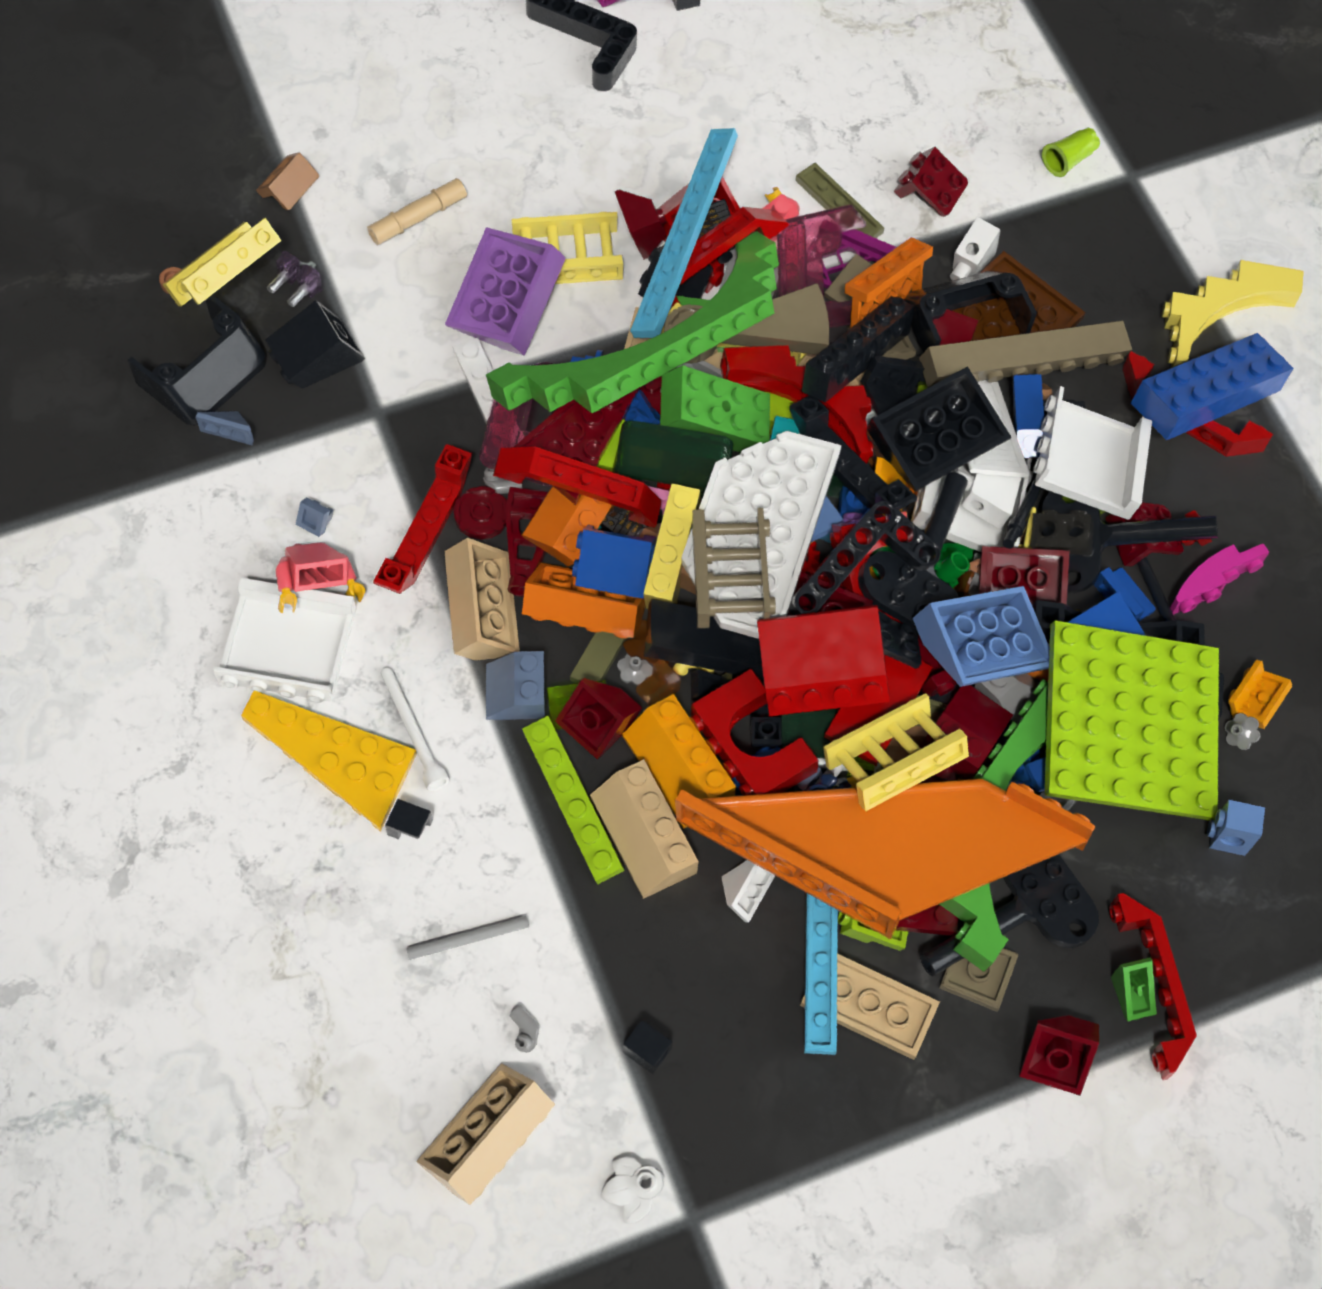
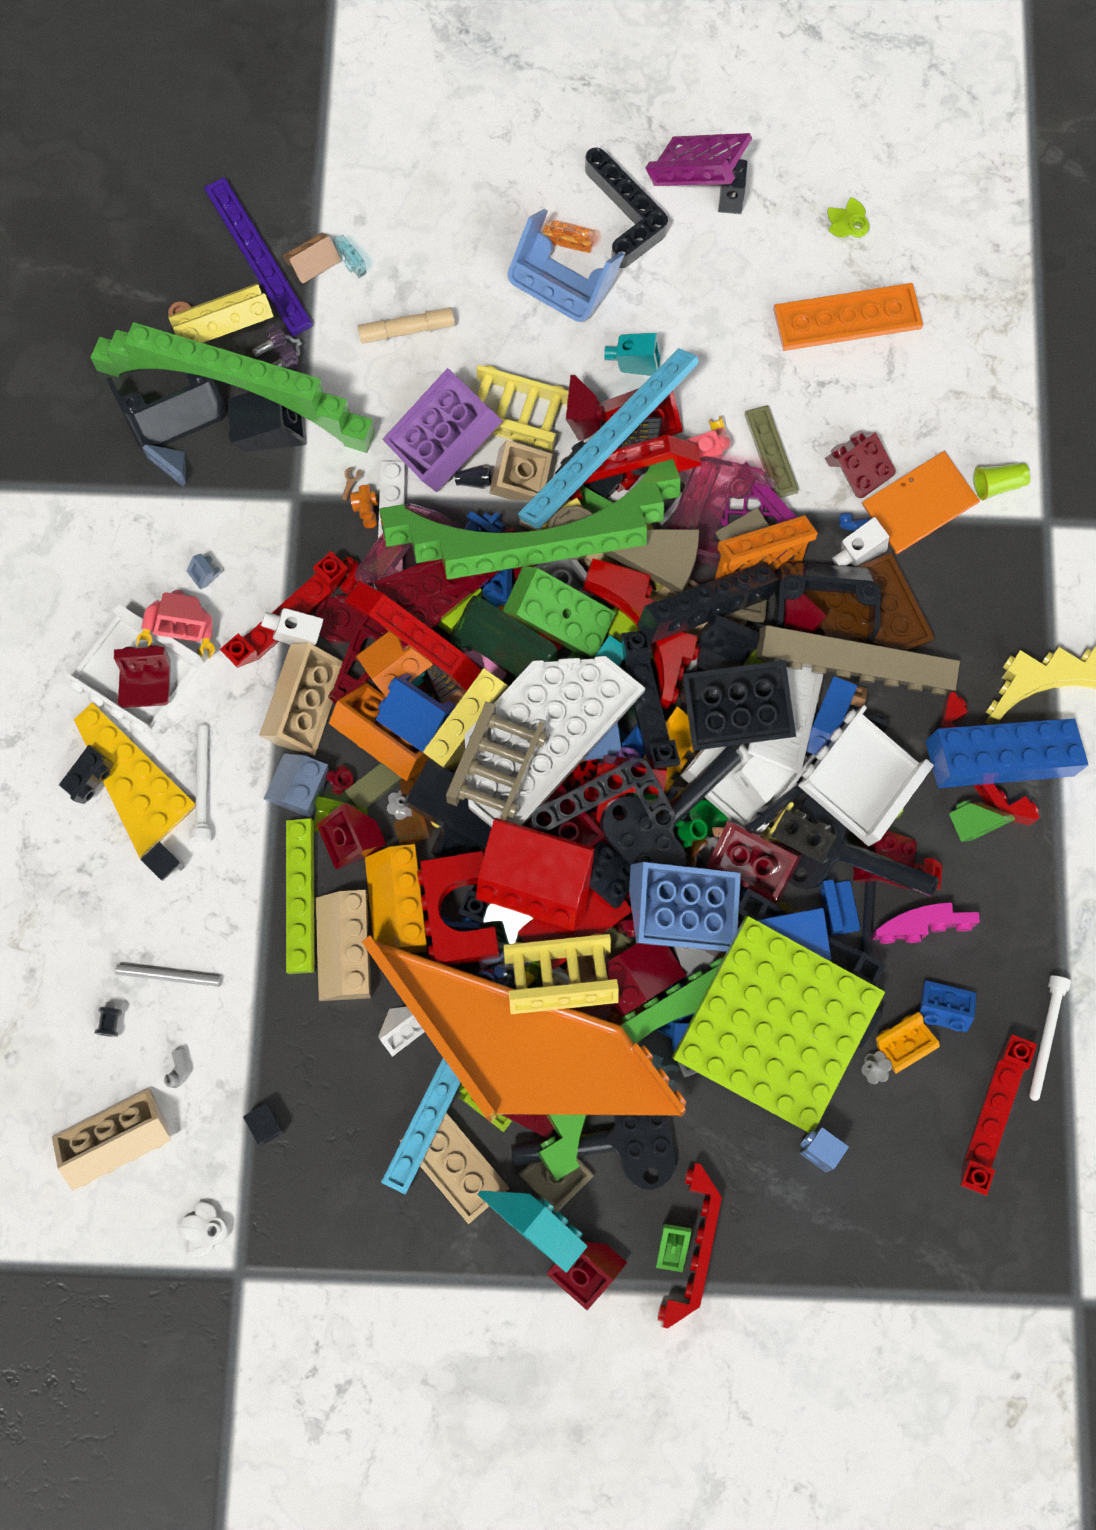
camera: 25 degrees right, 10 degrees up
none -> black bracket [59,745,114,804]
none -> bright green arch [91,322,375,453]
none -> black bush [94,1007,122,1037]
none -> dark red bracket [114,645,171,708]
none -> dark purple tile [204,177,313,337]
none -> white torso [261,608,323,645]
none -> dark red plate [326,765,354,795]
none -> clear light blue plate [335,235,367,278]
none -> red arm [339,557,361,595]
none -> medium nougat hand [341,467,363,501]
none -> orange plate [350,485,378,528]
none -> black cone [455,465,491,489]
none -> teal slope [477,1190,587,1272]
none -> tan slope [489,440,553,501]
none -> medium blue windscreen [508,209,625,322]
none -> clear orange bracket [543,219,595,253]
none -> teal torso [604,333,661,376]
none -> orange plate [773,283,923,351]
none -> blue arm [839,513,872,532]
none -> orange container [861,451,980,554]
none -> blue bracket [918,980,976,1032]
none -> bright green slope [949,800,1015,842]

